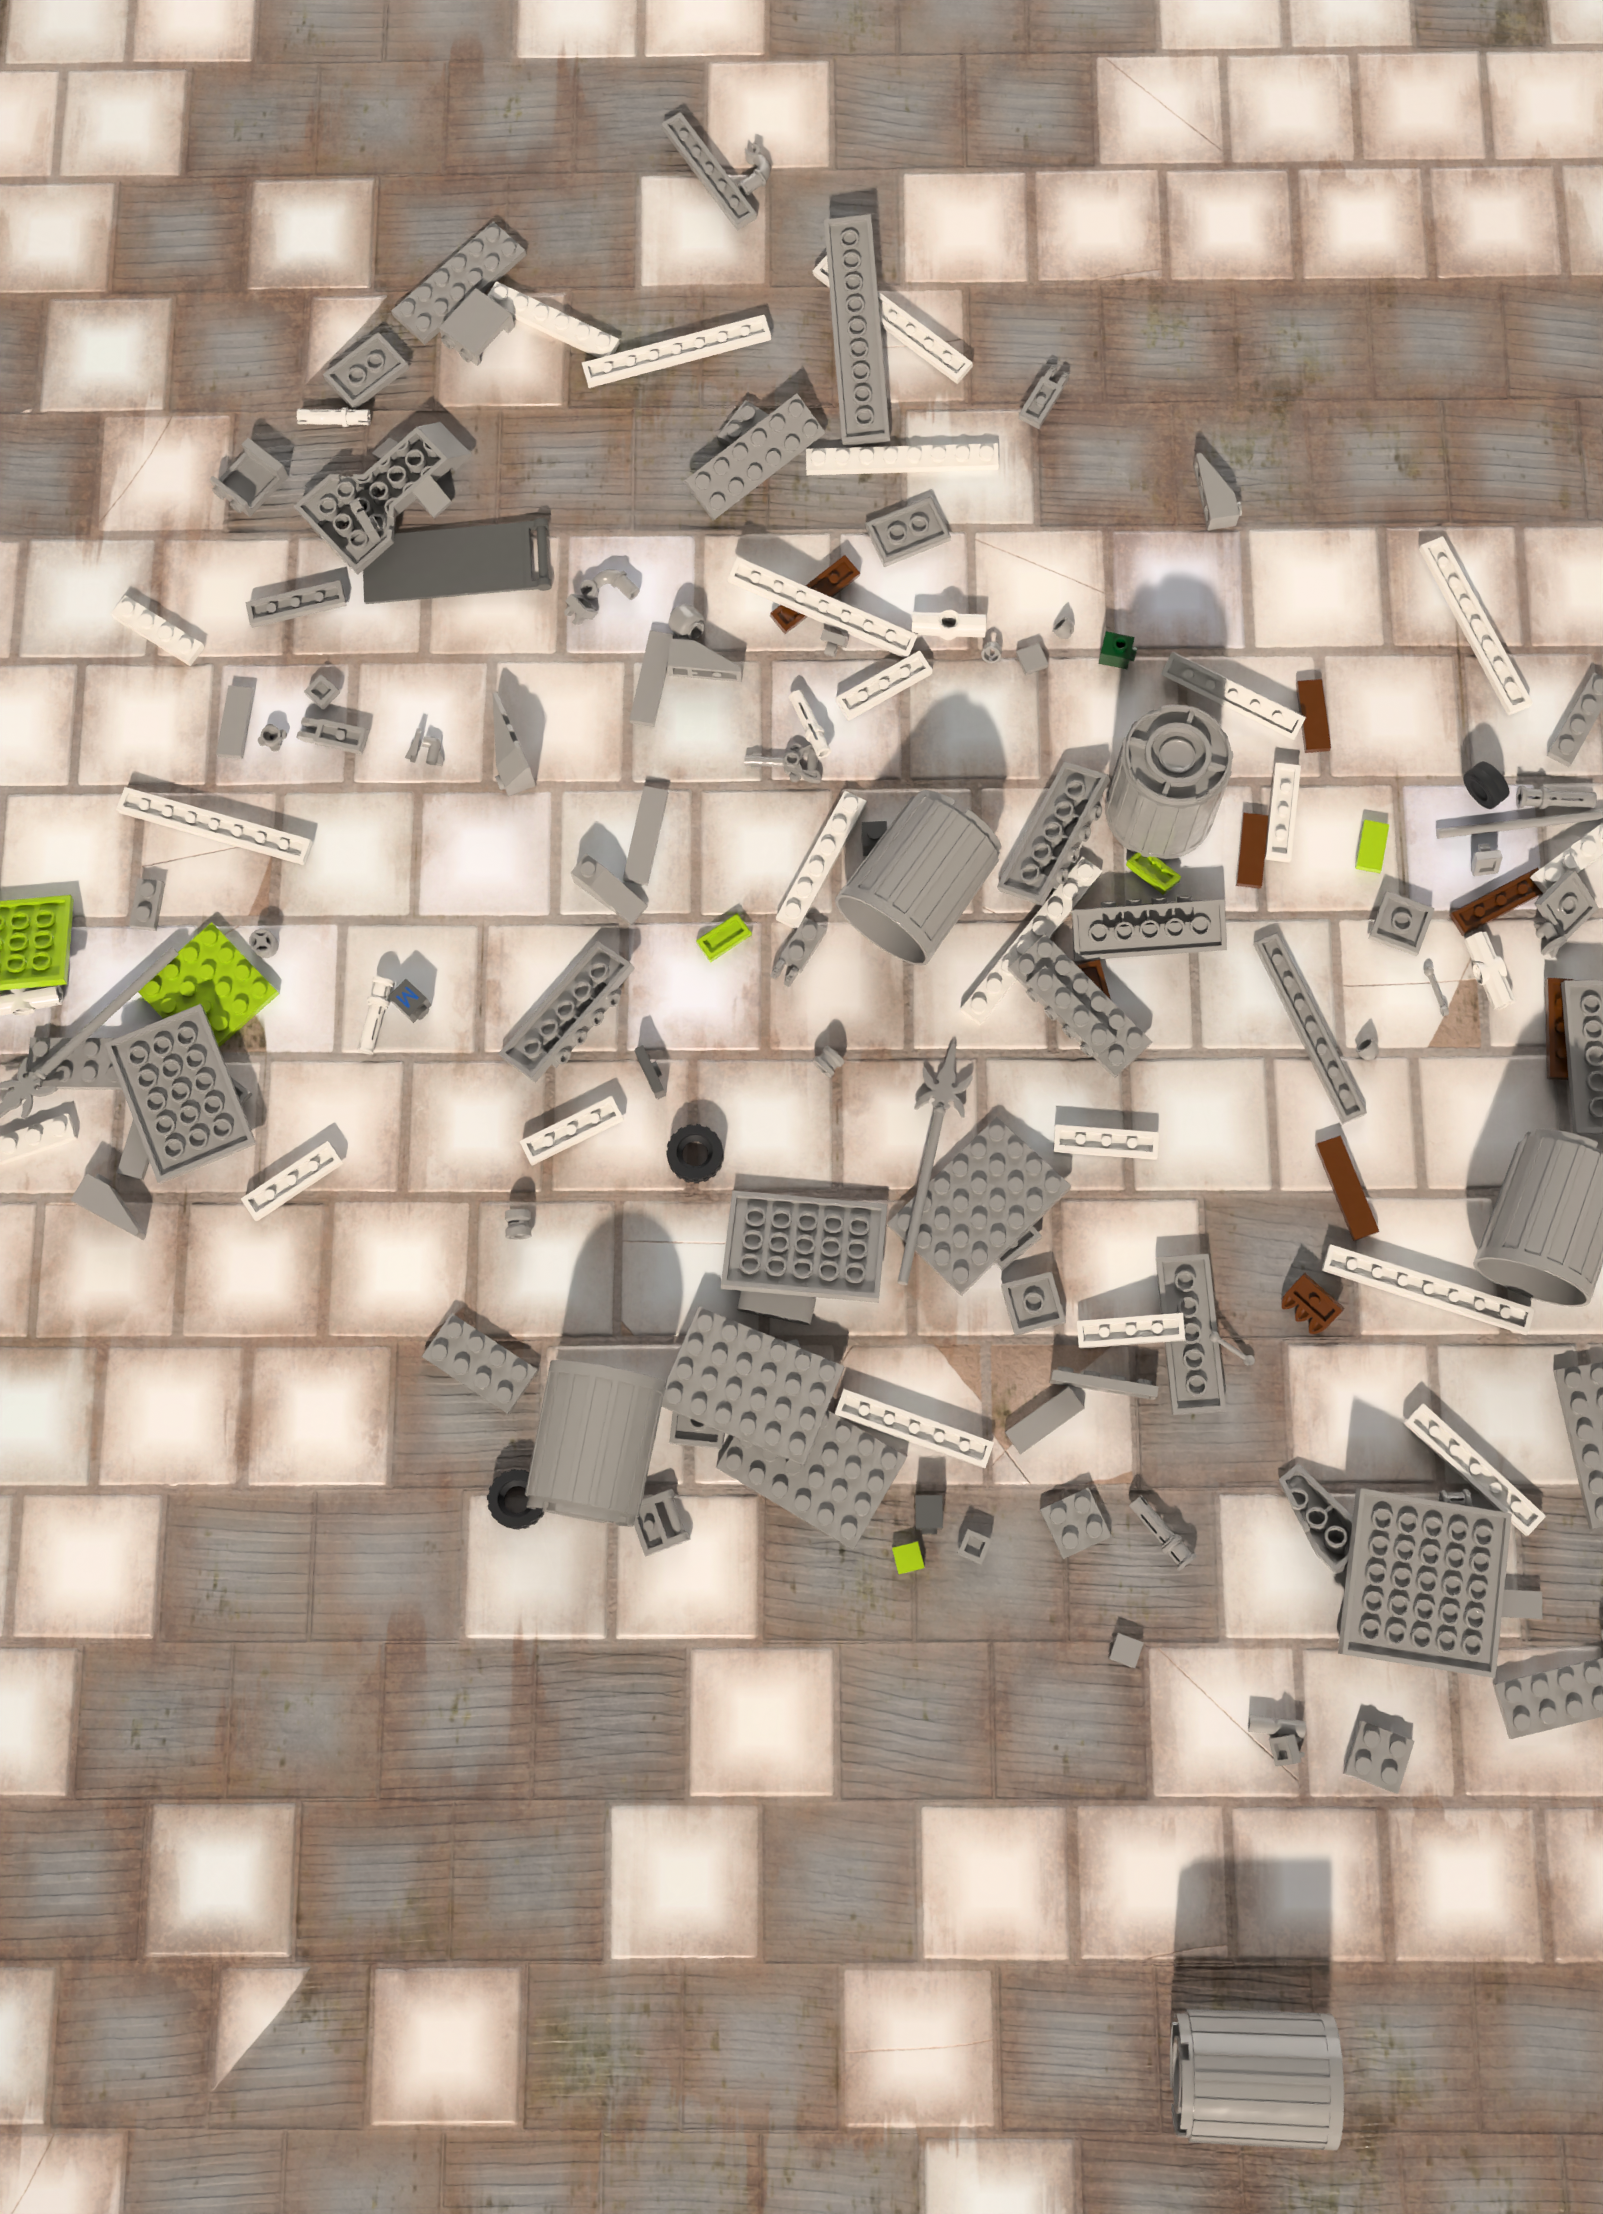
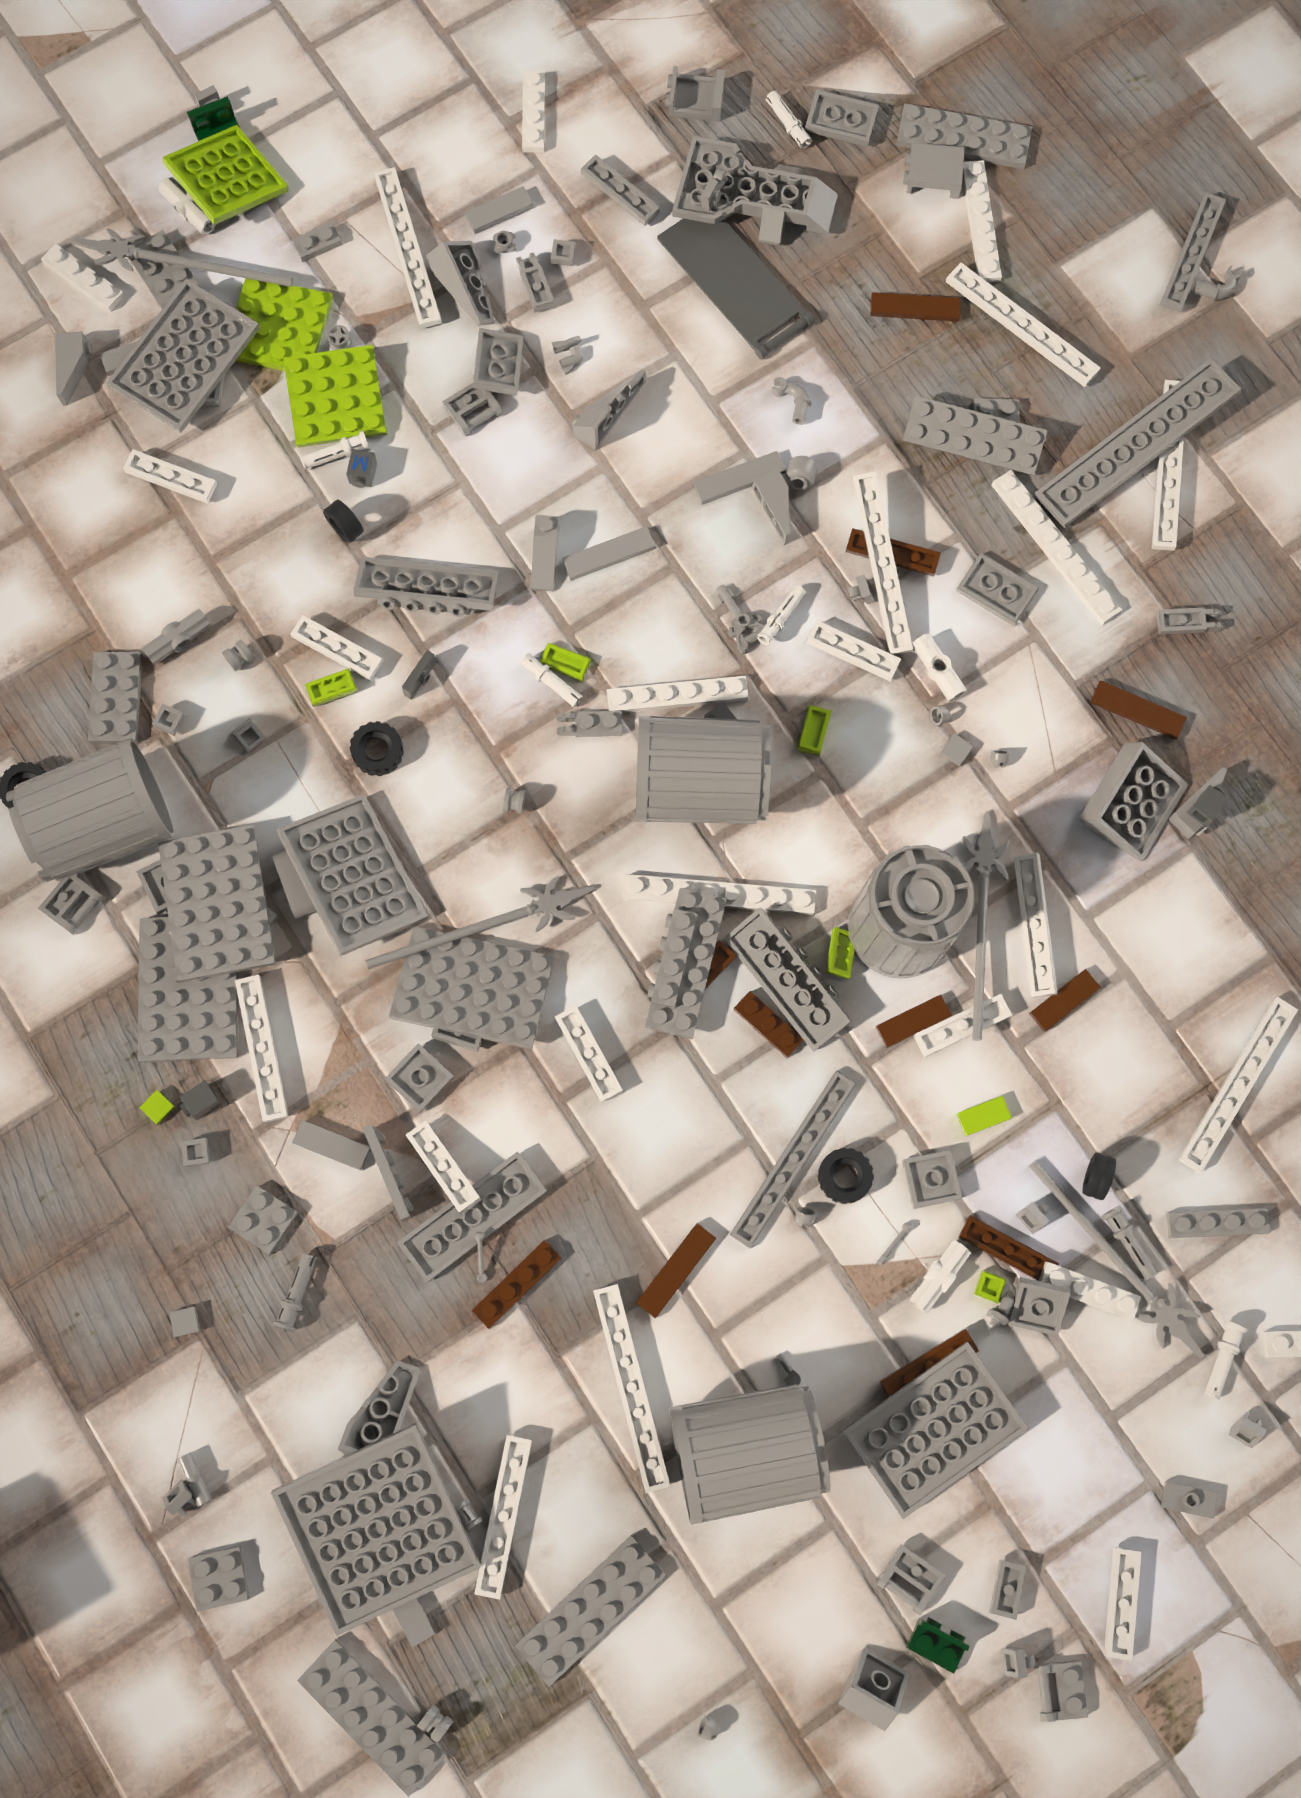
camera: 50 degrees right, 0 degrees up
light grey tile [564,594,598,625] -> none
light grey plate [997,761,1110,906] -> none
dark green brick [1098,631,1137,670] -> none
reddish brown plate [1282,1273,1345,1334] -> none
none -> light grey piece [141,609,212,666]
none -> light grey plate [152,704,185,736]
none -> light grey slope [231,718,266,752]
none -> lime plate [283,345,387,448]
none -> lime plate [305,668,358,707]
none -> black tyre [323,499,364,543]
none -> light grey wedge [426,241,494,326]
none -> light grey plate [442,383,503,436]
none -> light grey plate [472,328,524,396]
none -> reddish brown plate [472,1240,562,1329]
none -> white pin [520,653,583,708]
none -> reddish brown plate [733,991,804,1058]
none -> dark grey hand [776,1353,801,1385]
none -> lime tile [797,705,832,756]
none -> black tyre [818,1147,874,1204]
none -> reddish brown tile [870,292,960,322]
none -> light grey piece [962,811,1009,1041]
none -> lime tile [973,1271,1006,1304]
none -> light grey slope [1079,742,1188,861]
none -> reddish brown tile [1090,680,1187,740]
none -> dark grey brick [1187,785,1229,827]

